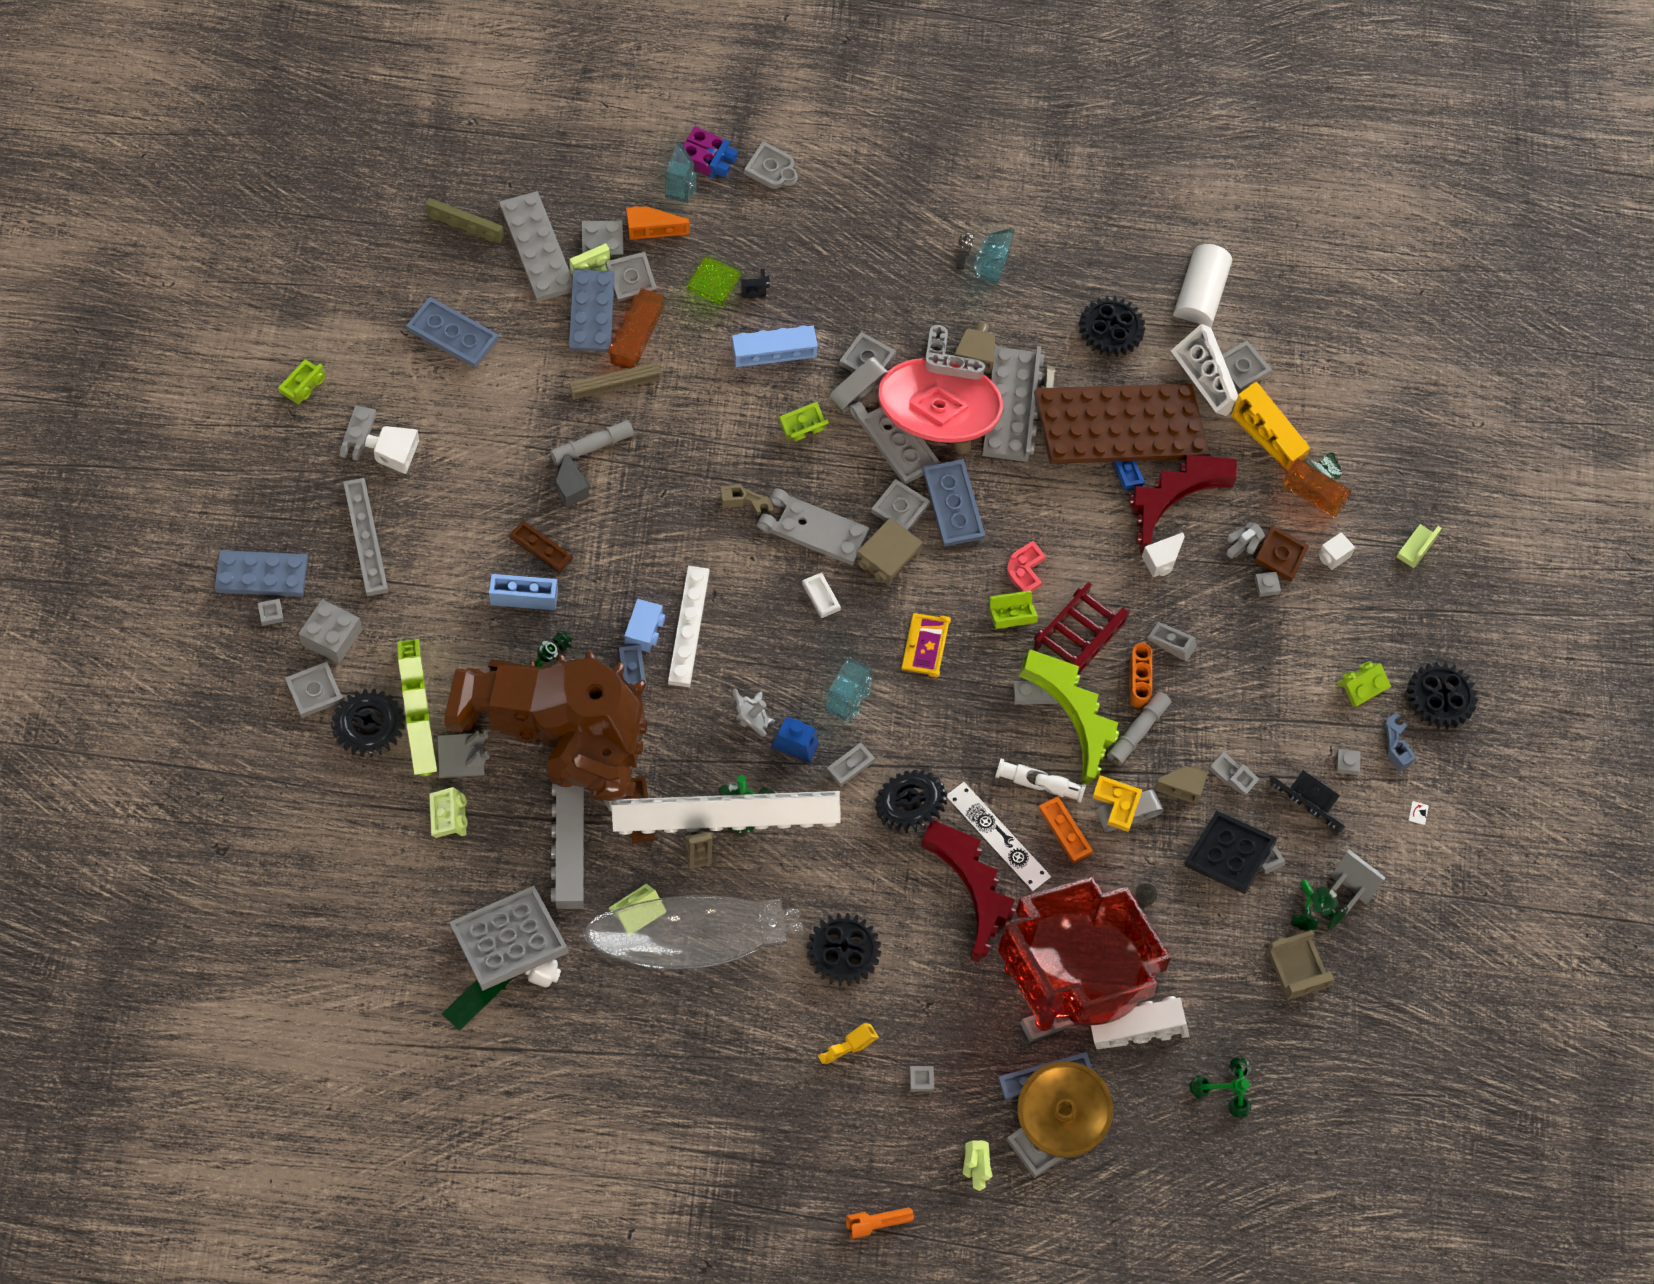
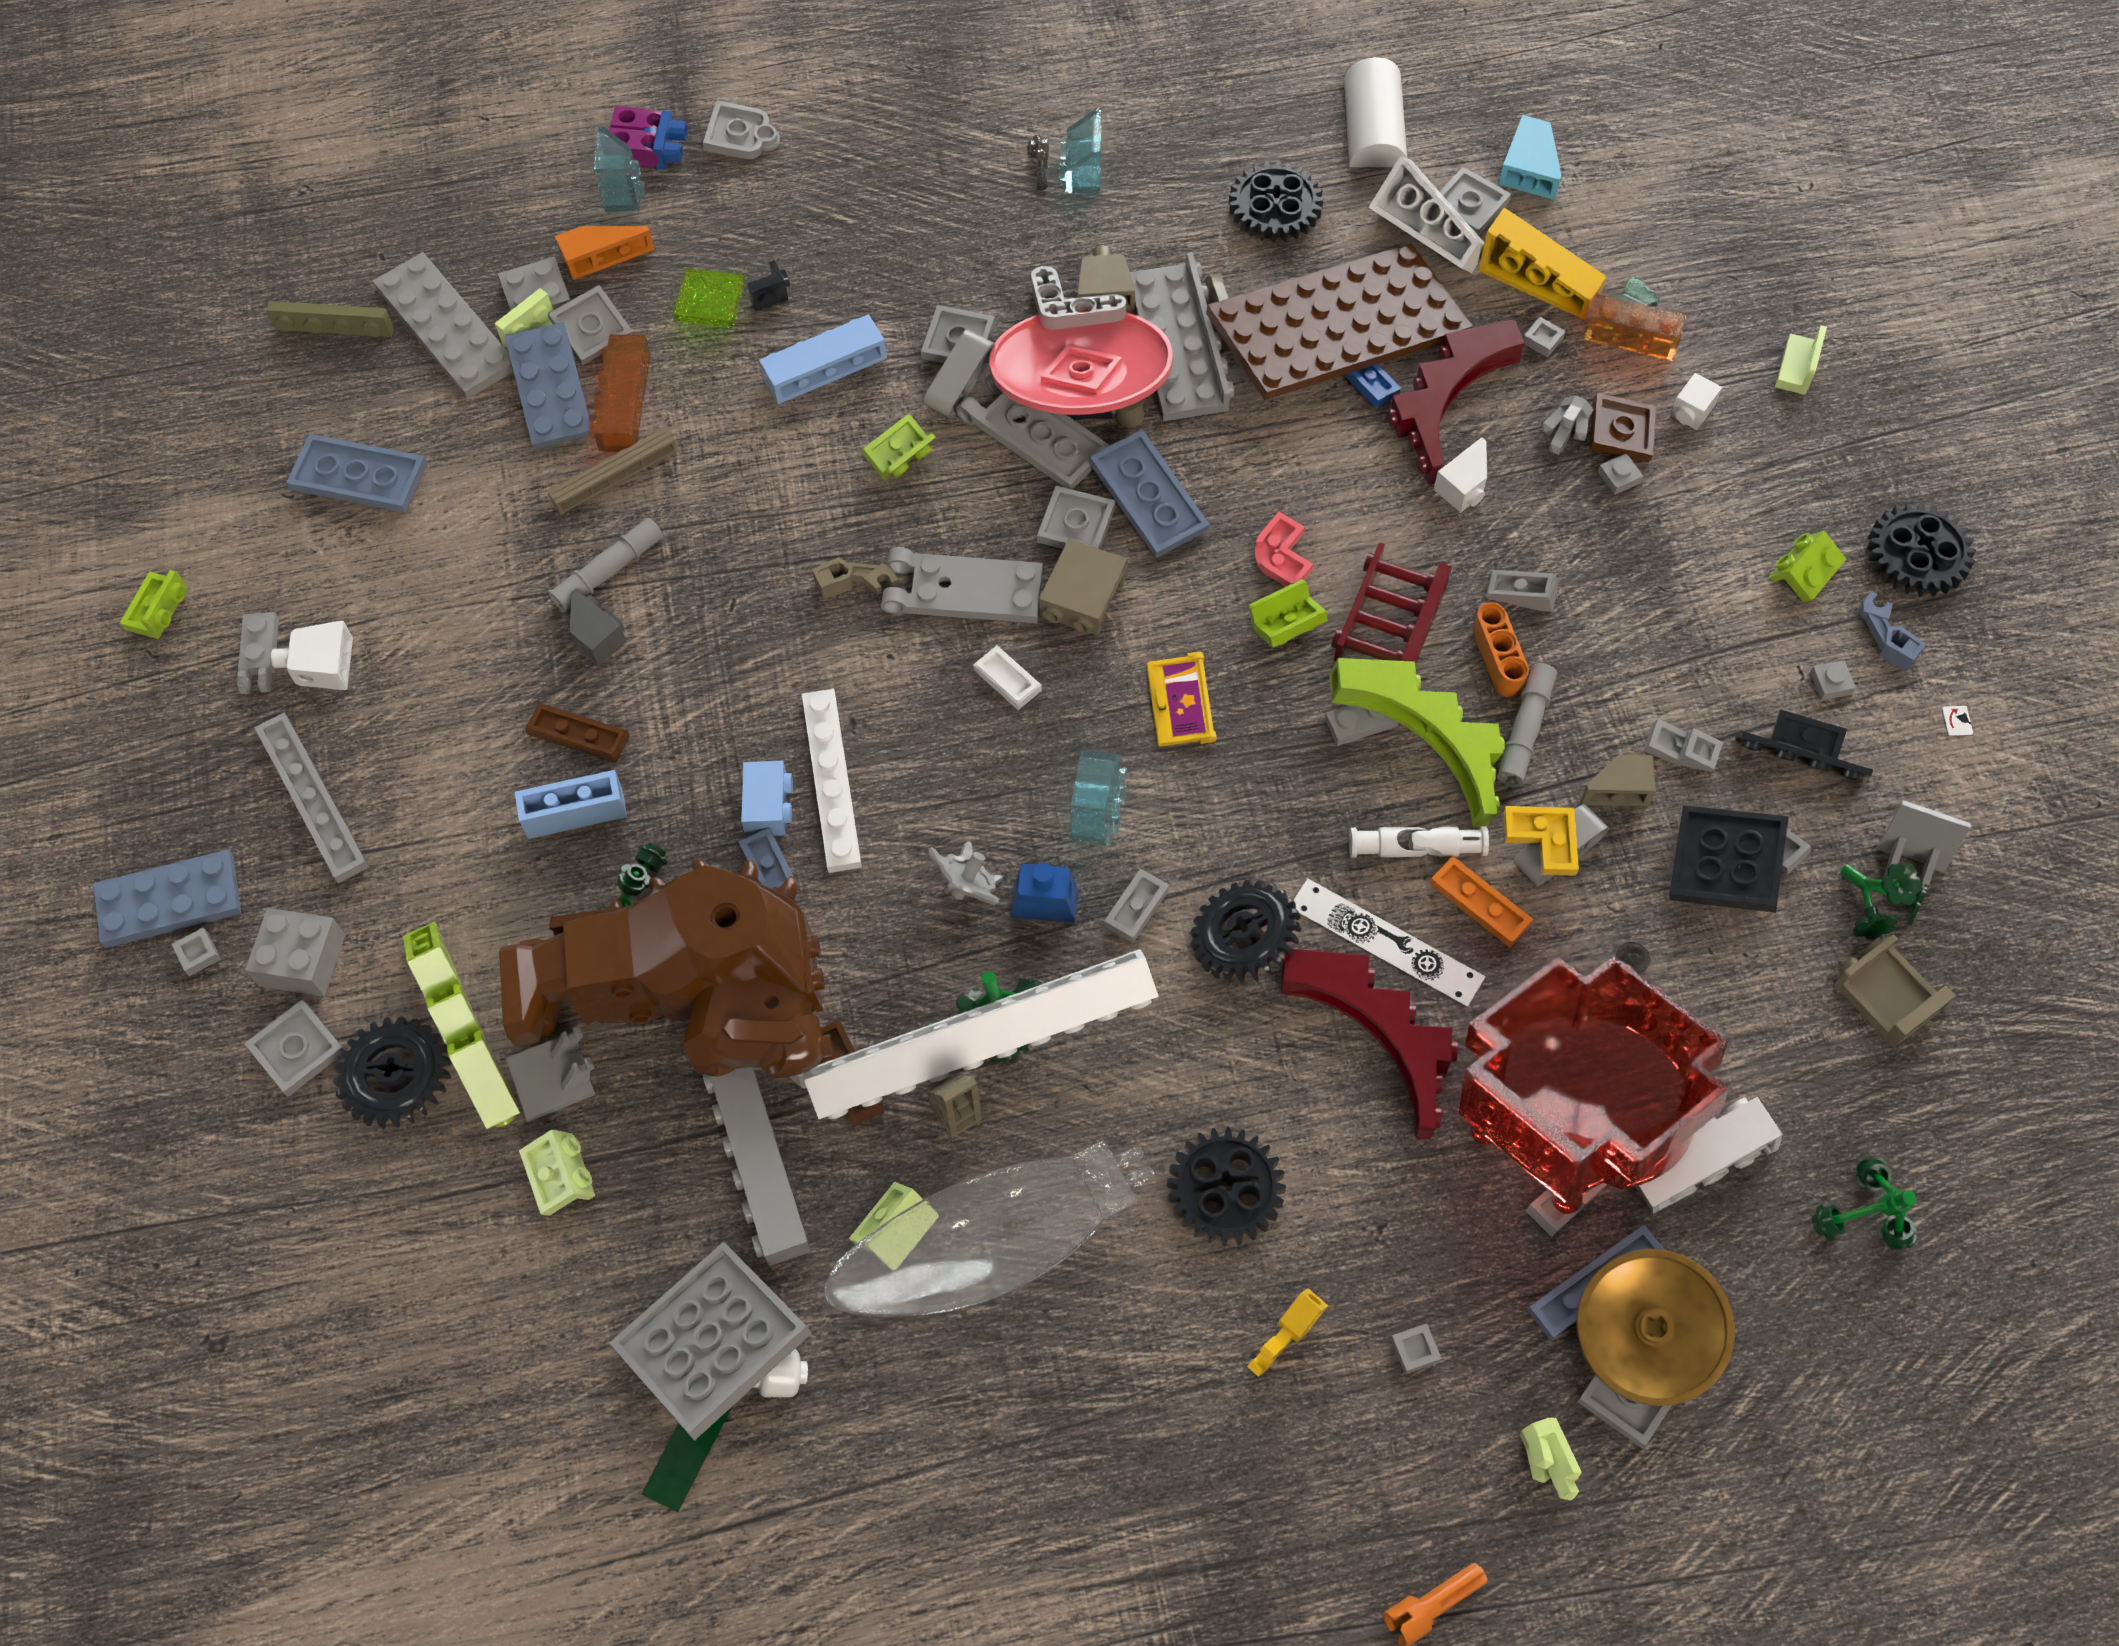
camera: 10 degrees left, 0 degrees up
none -> medium azure slope [1499,115,1561,200]
none -> light grey plate [1523,317,1565,358]

